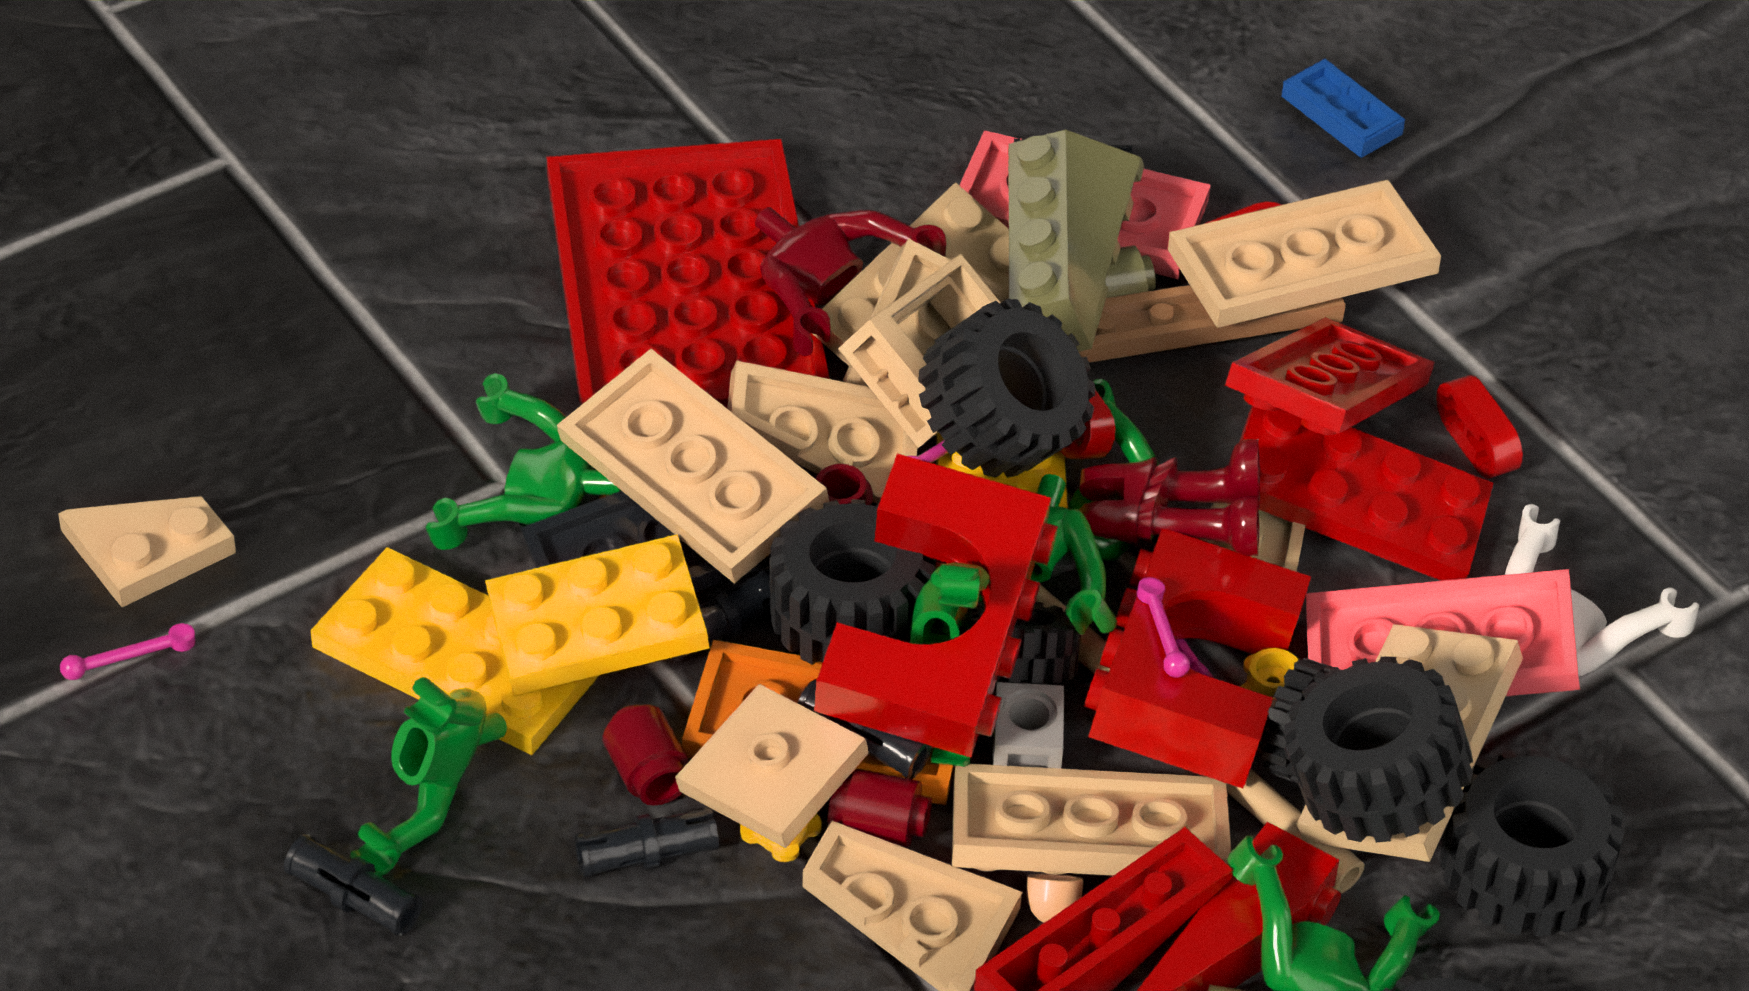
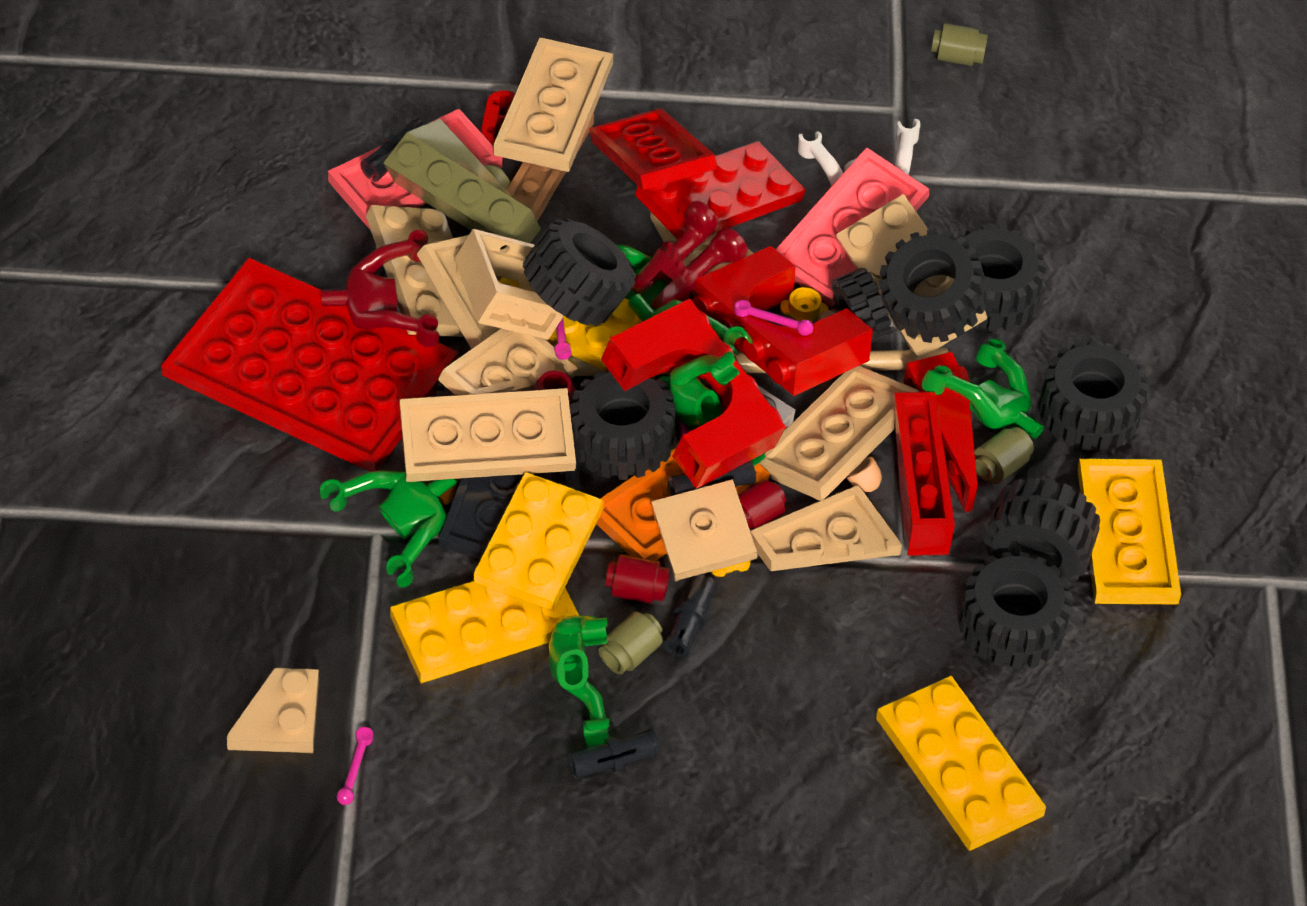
camera: 55 degrees left, 5 degrees up
blue plate [1281,59,1405,158] -> none
red beam [1436,375,1523,479] -> none
none -> olive brick [598,611,663,674]

